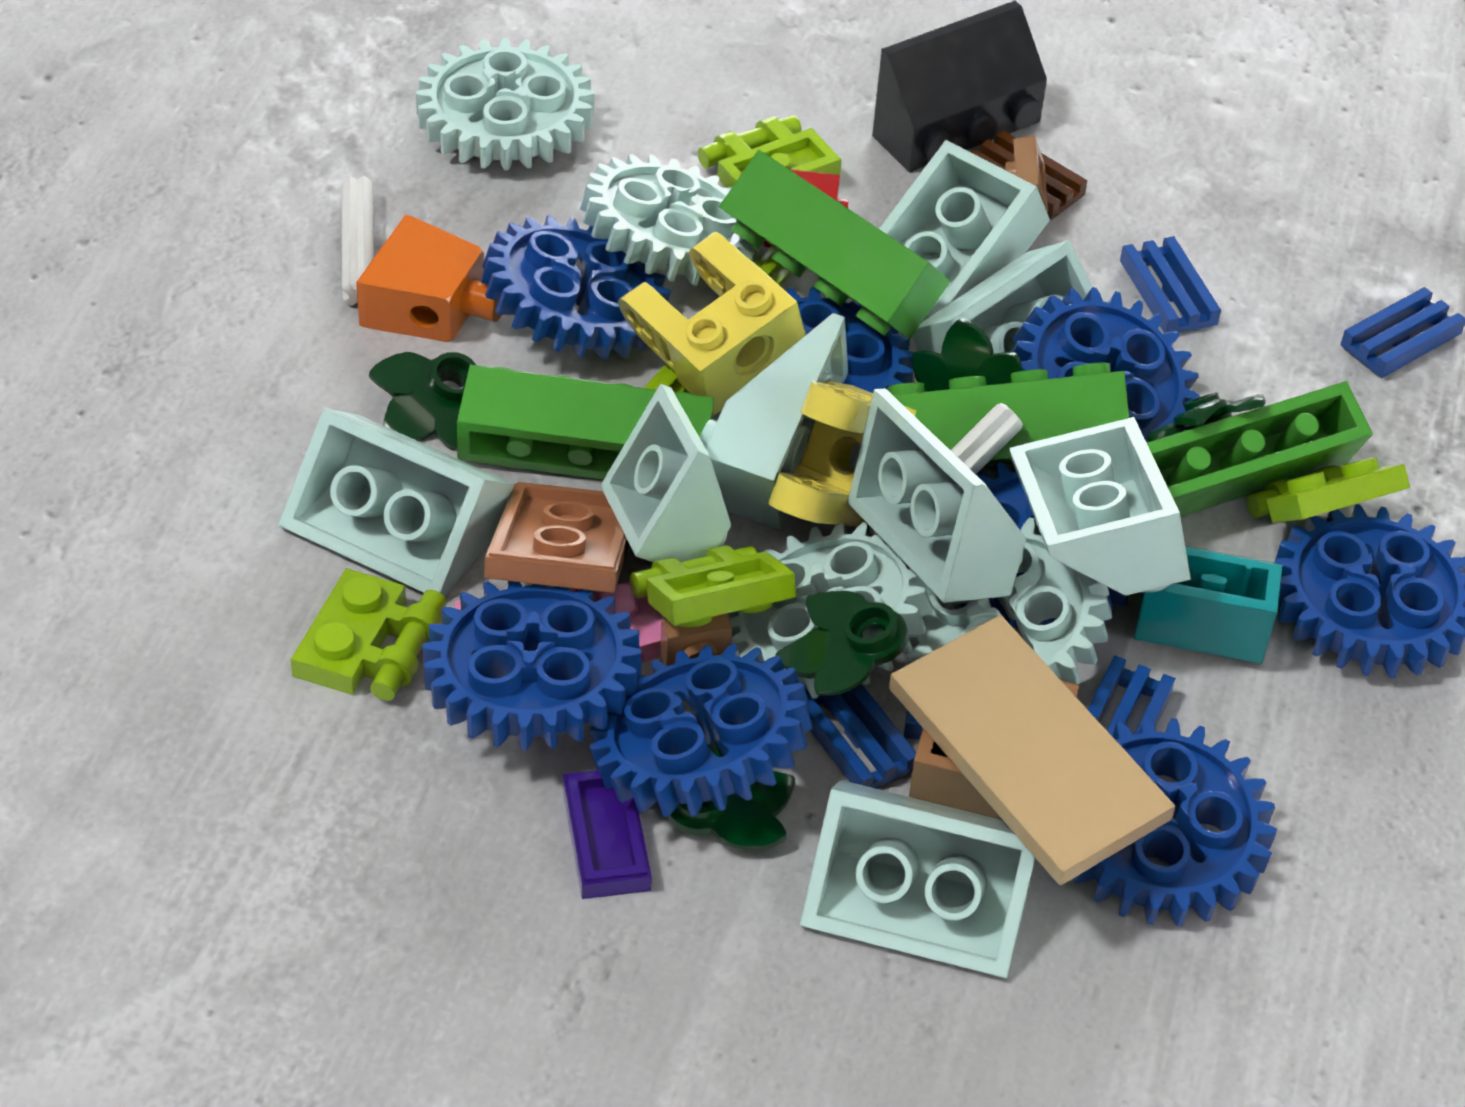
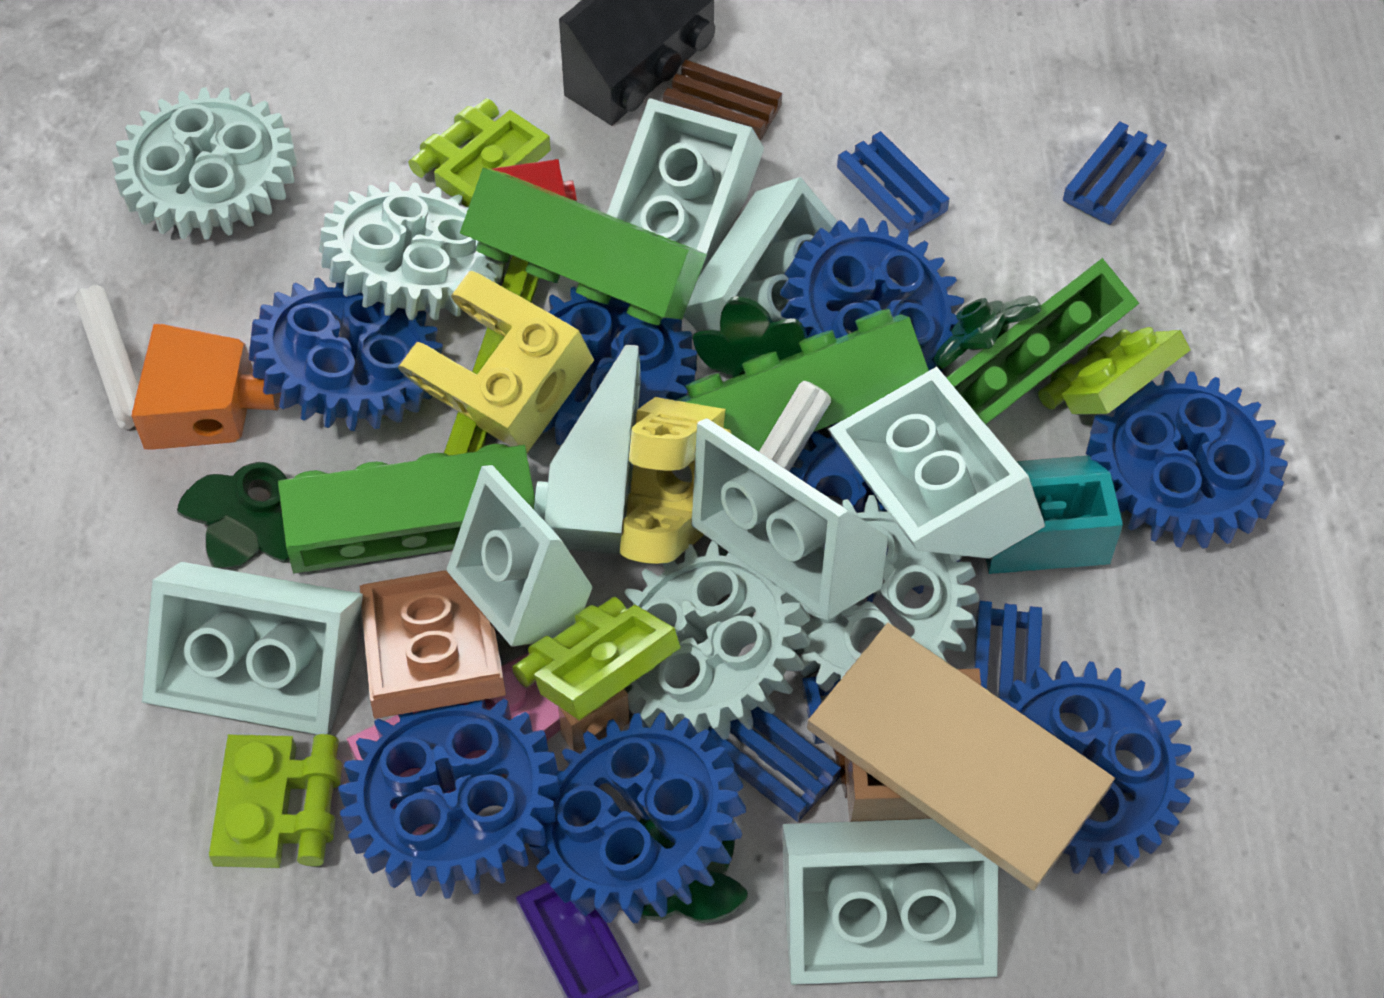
camera: 15 degrees left, 10 degrees up
dark green plate [775,591,909,695] -> none
medium nougat plate [1005,135,1048,212] -> none

